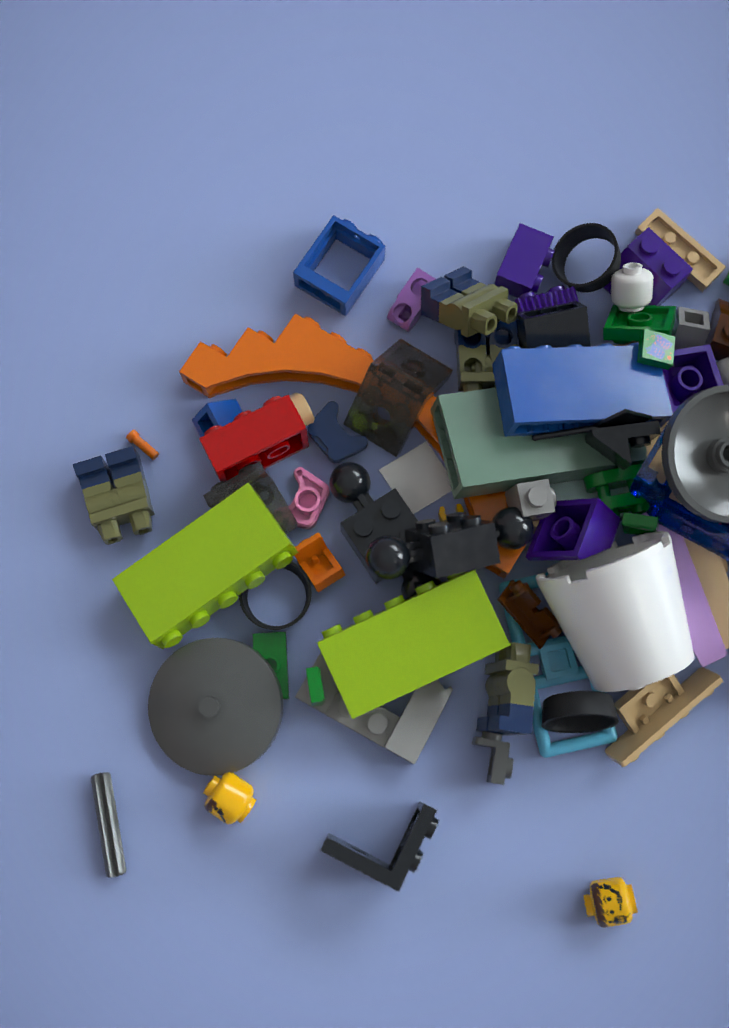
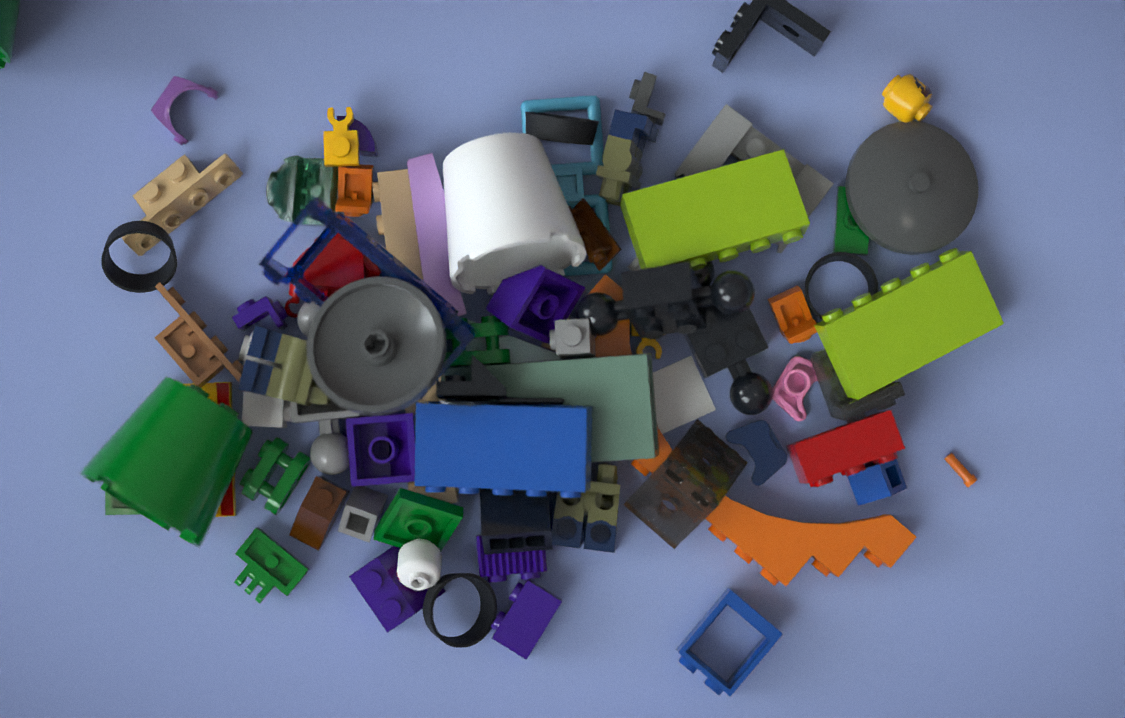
camera: 170 degrees left, 10 degrees up
olive hips [73,446,155,545] -> none
dark grey axle [91,772,126,878] -> none
tan tile [289,393,315,426] -> none
green tile [306,666,325,707] -> none
medium lavender leg [387,267,435,332] -> none
olive hips [421,266,517,338] -> none
tan bracket [604,667,723,767] -> none
green tile [622,512,659,535] -> none
tan plate [635,208,726,292] -> none
tile [637,329,676,370] -> none

